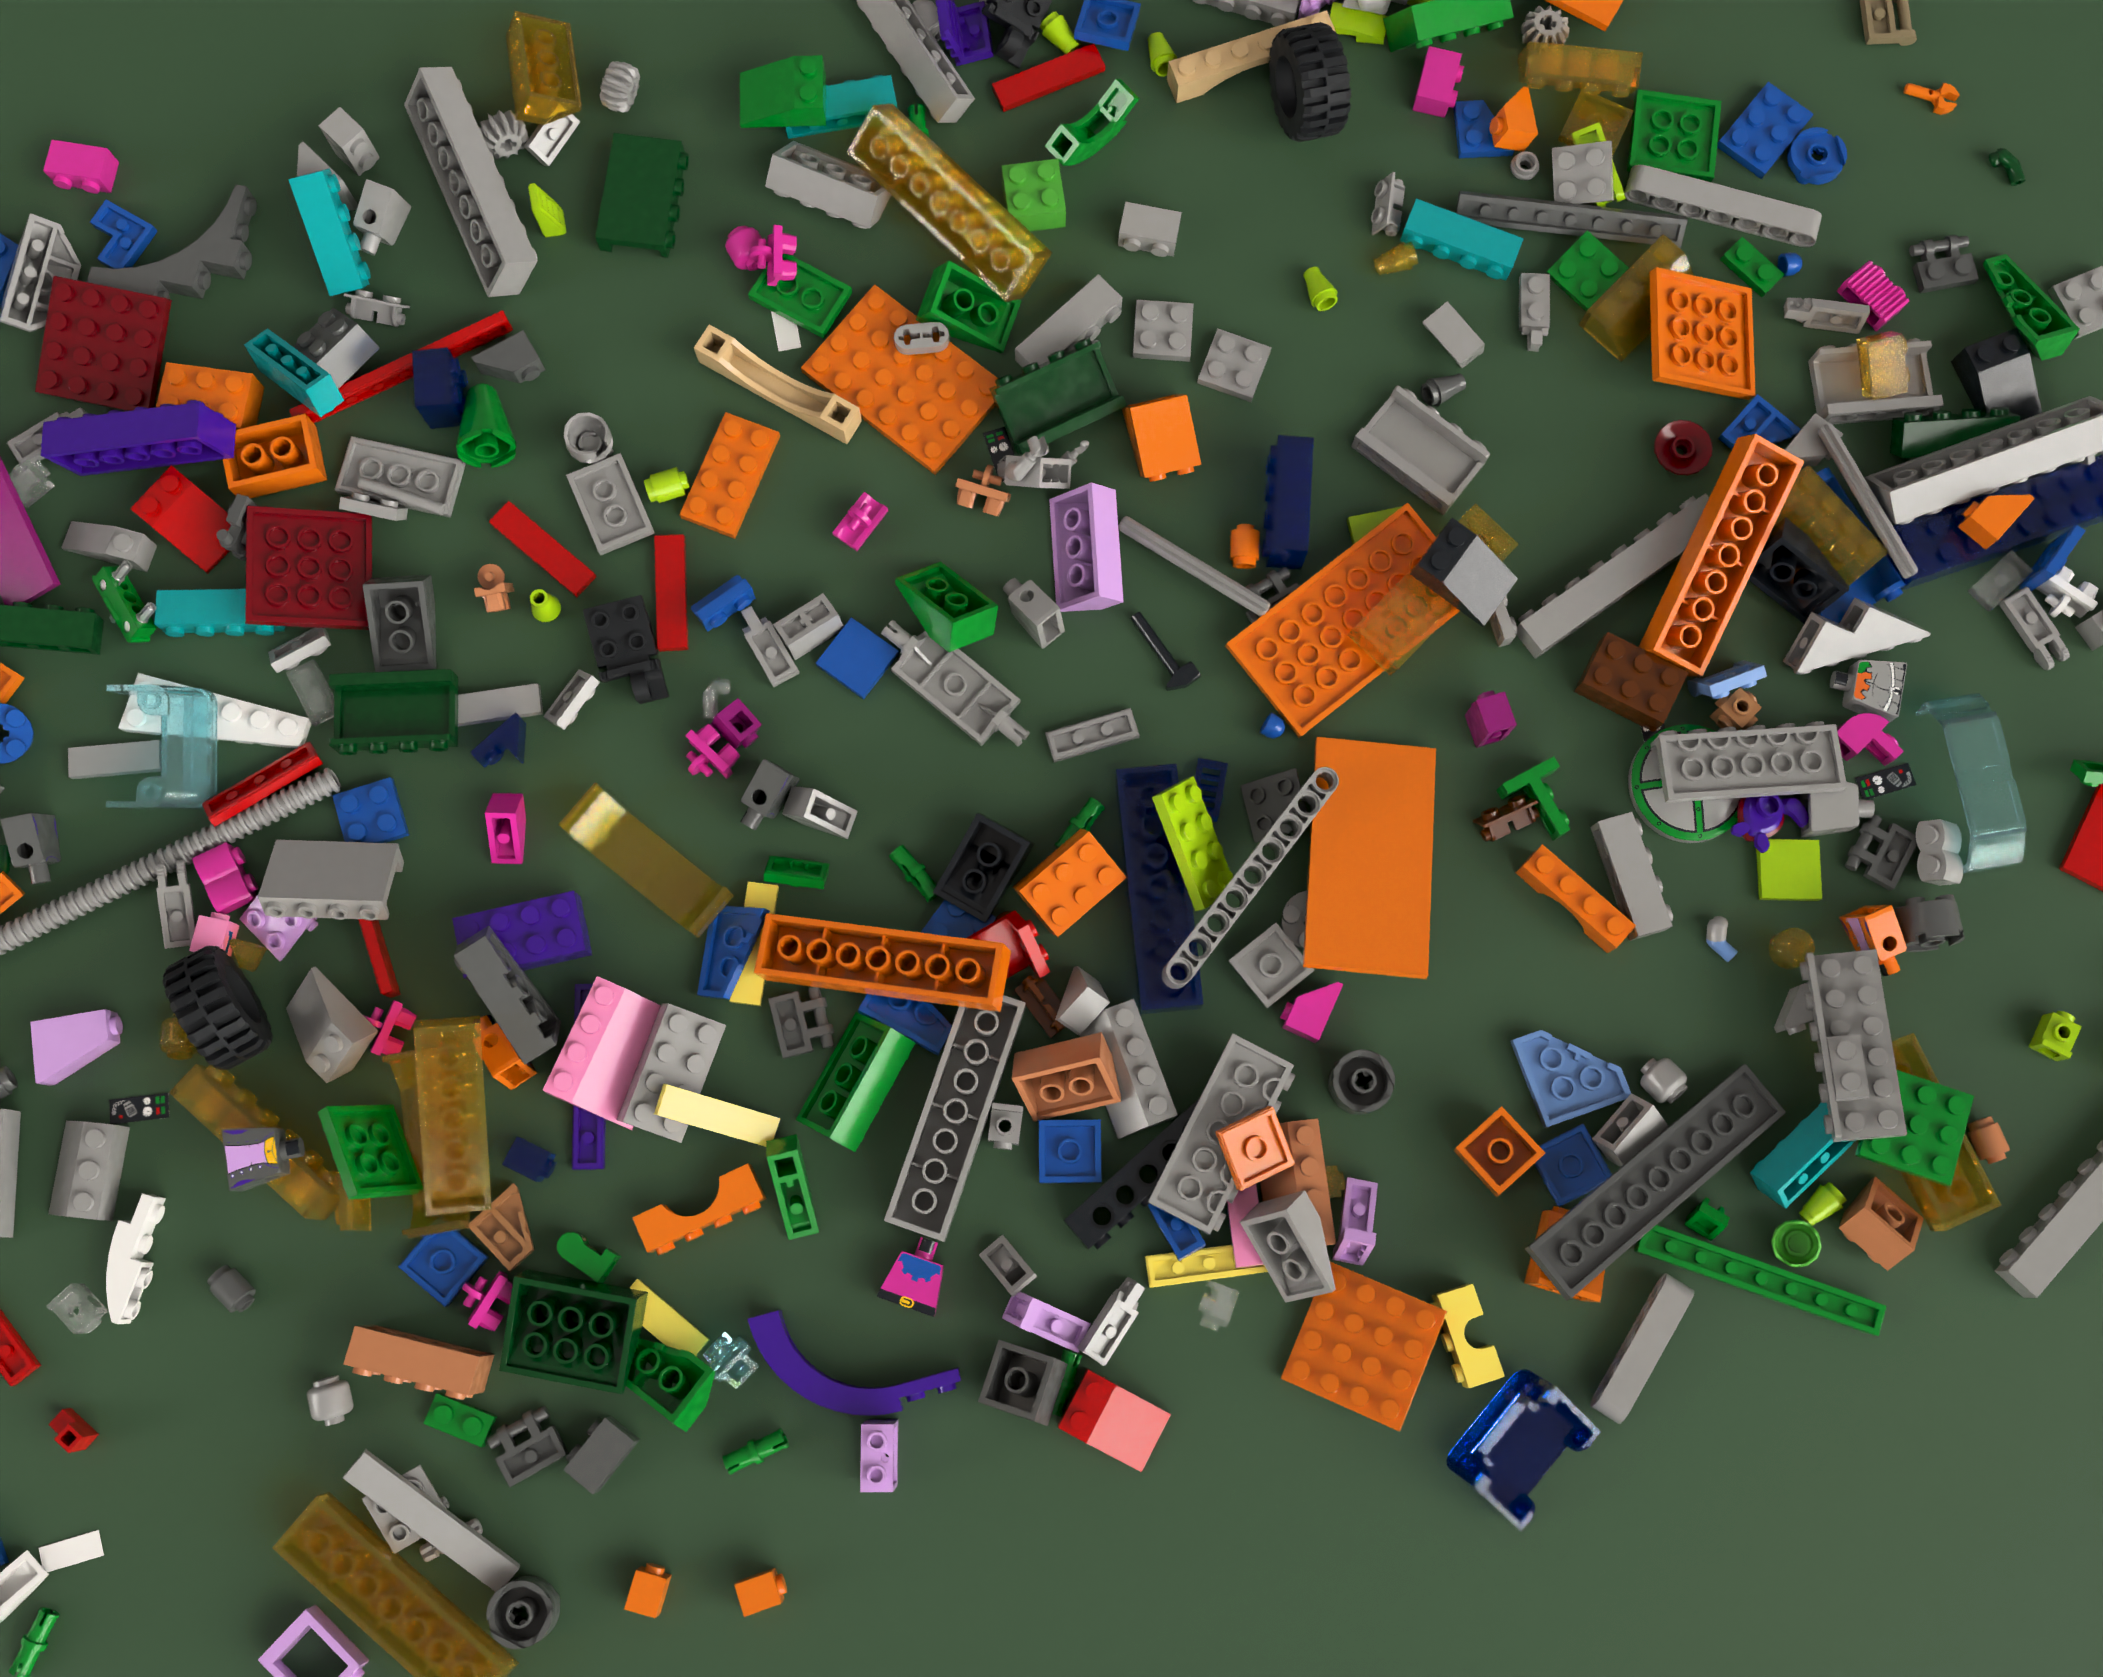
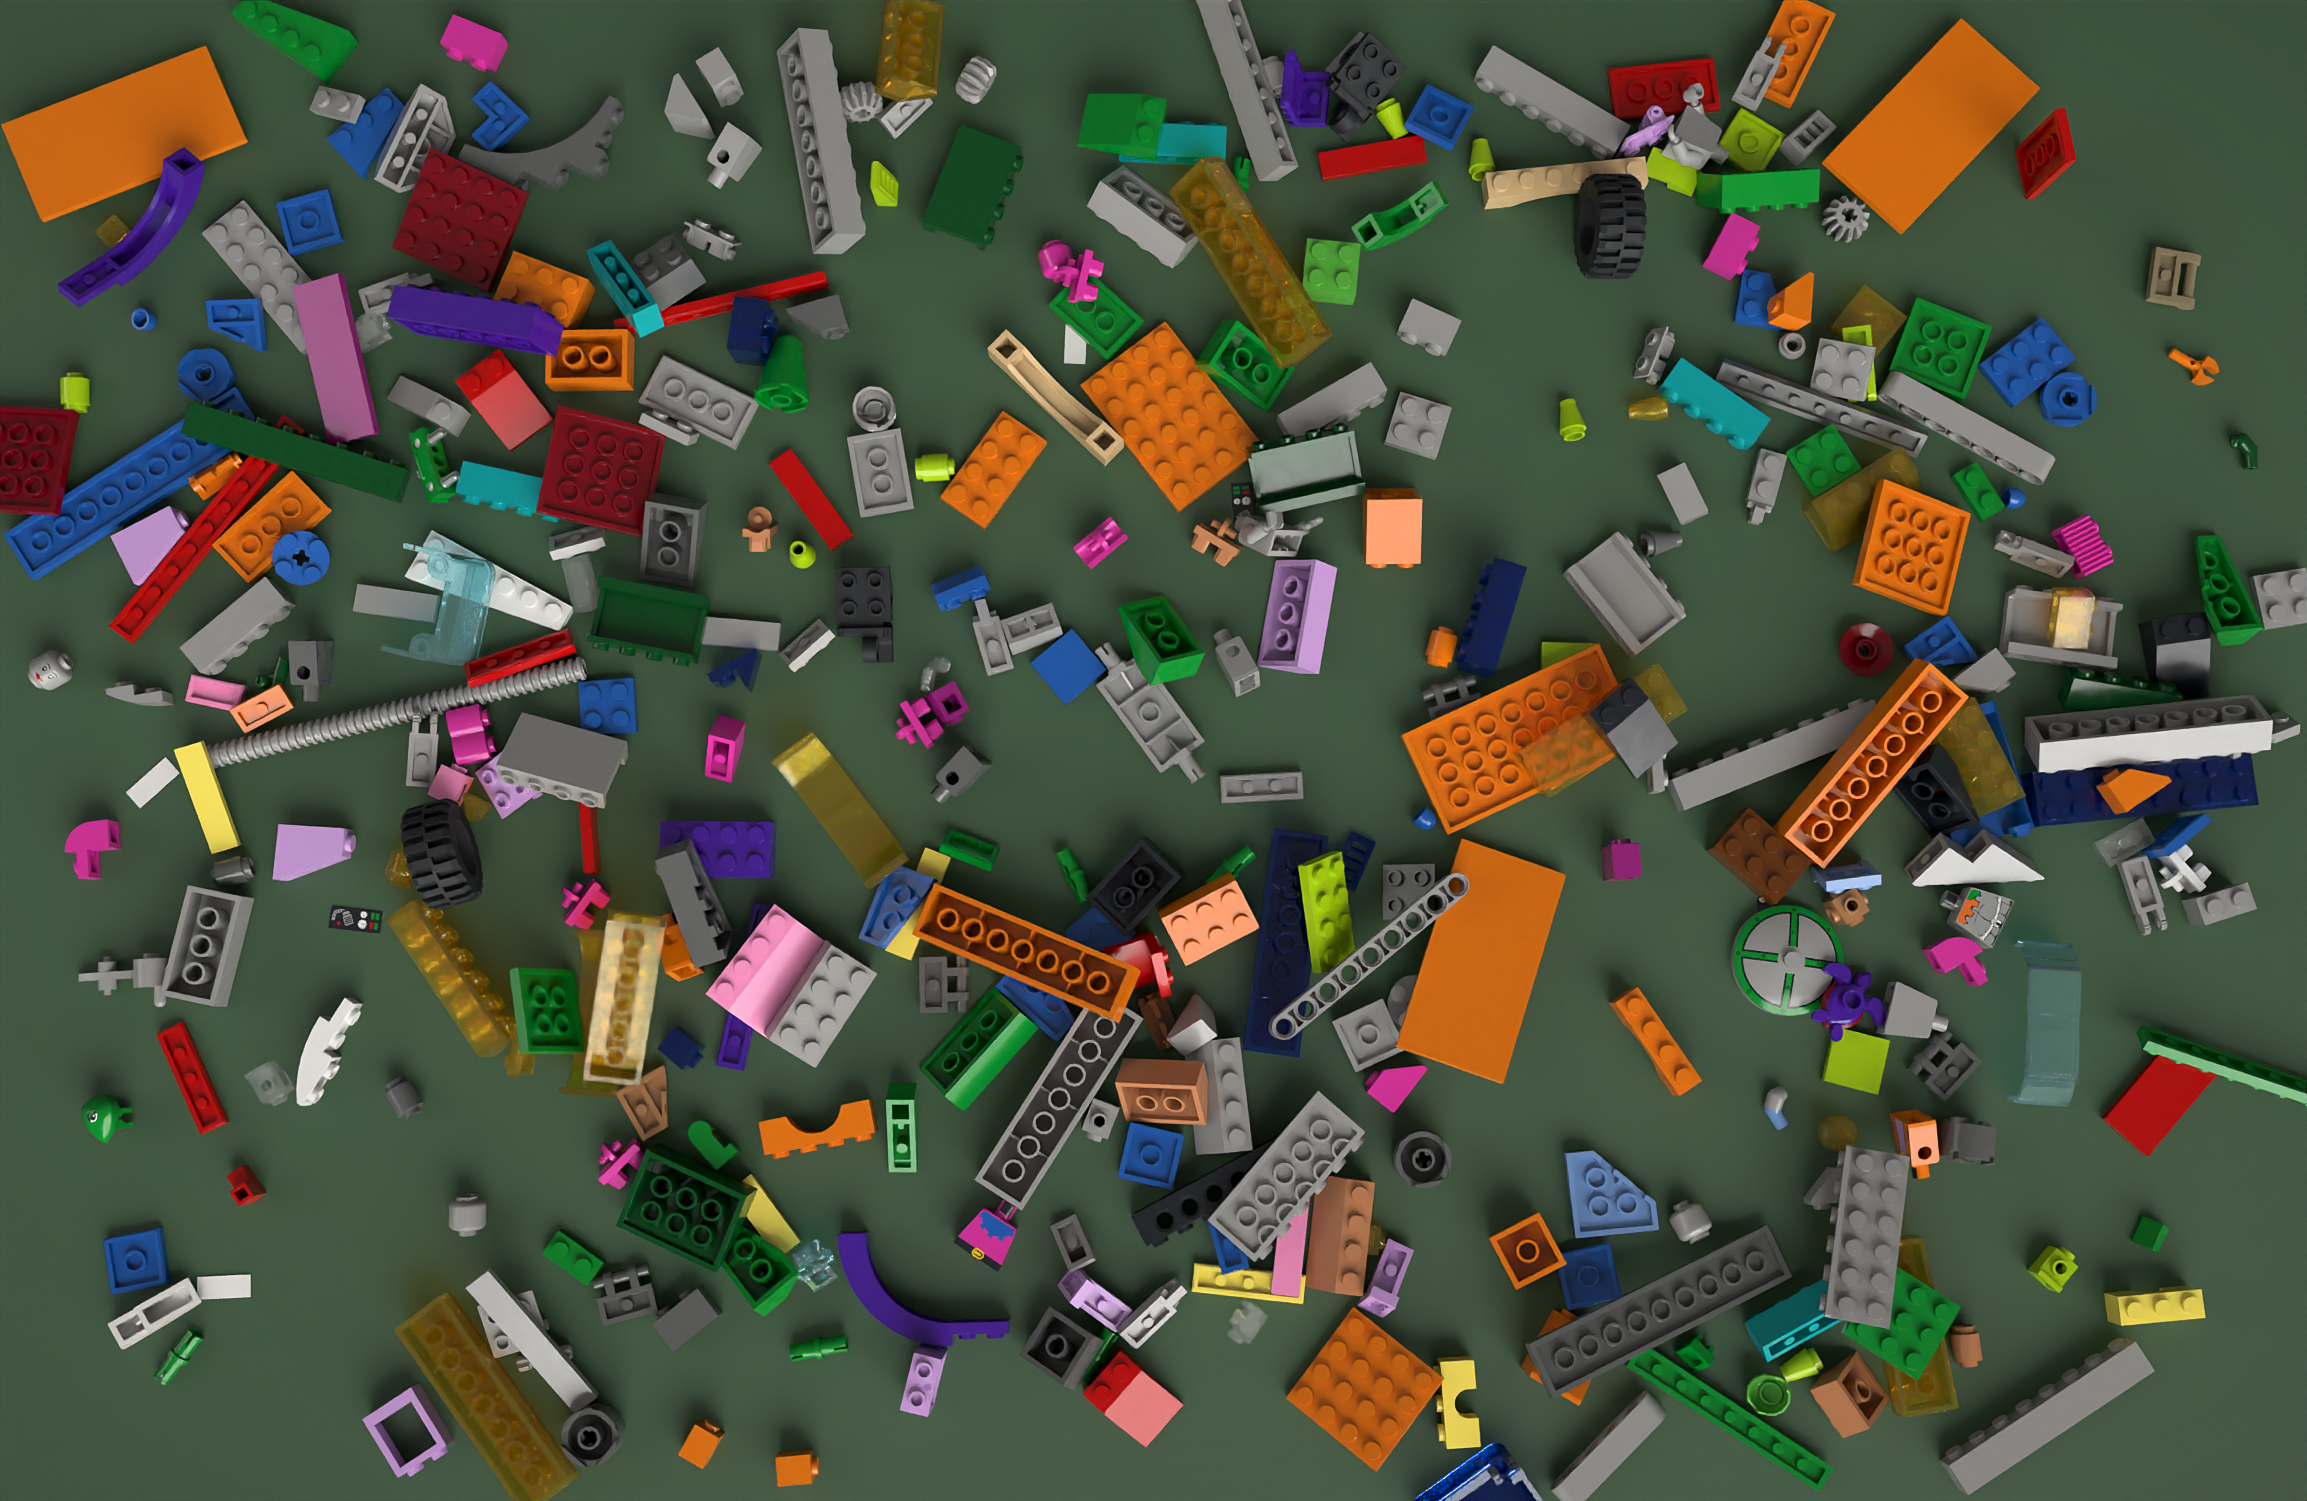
camera: 15 degrees right, 5 degrees up
light grey slope [48,1120,130,1221] -> none
dark grey plate [216,494,258,561] -> none
torso [222,1128,305,1192] -> none
light grey slope [286,966,378,1083] -> none
teal brick [288,168,371,296] -> none
nougat brick [343,1325,495,1400] -> none
light grey bar [358,477,446,515] -> none
blue tile [398,1217,489,1307] -> none
red tile [654,534,688,652] -> none
light yellow tile [654,1084,780,1147] -> none
light grey slope [782,786,858,839] -> none
light grey beam [894,322,949,355] -> none
light grey axle [1118,516,1271,617] -> none
black piece [1131,612,1201,691] -> none
light grey plate [1197,328,1272,402] -> none
tile [1215,1106,1295,1191] -> none
light grey slope [1240,1190,1336,1303] -> none
reddish brown hinge [1473,795,1539,842] -> none
green bracket [1496,756,1571,841] -> none
clear yellow slope [1518,41,1643,97] -> none
light grey brick [1590,812,1673,941] -> none
light grey brick [1592,1093,1668,1167] -> none
light grey bracket [1650,721,1847,803] -> none
light grey axle [1818,423,1918,579] -> none
light grey plate [1827,1034,1870,1101] -> none
black sticker [1855,763,1916,800] -> none
dark grey plate [1909,235,1979,294] -> none
light grey brick [1916,819,1963,886] -> none

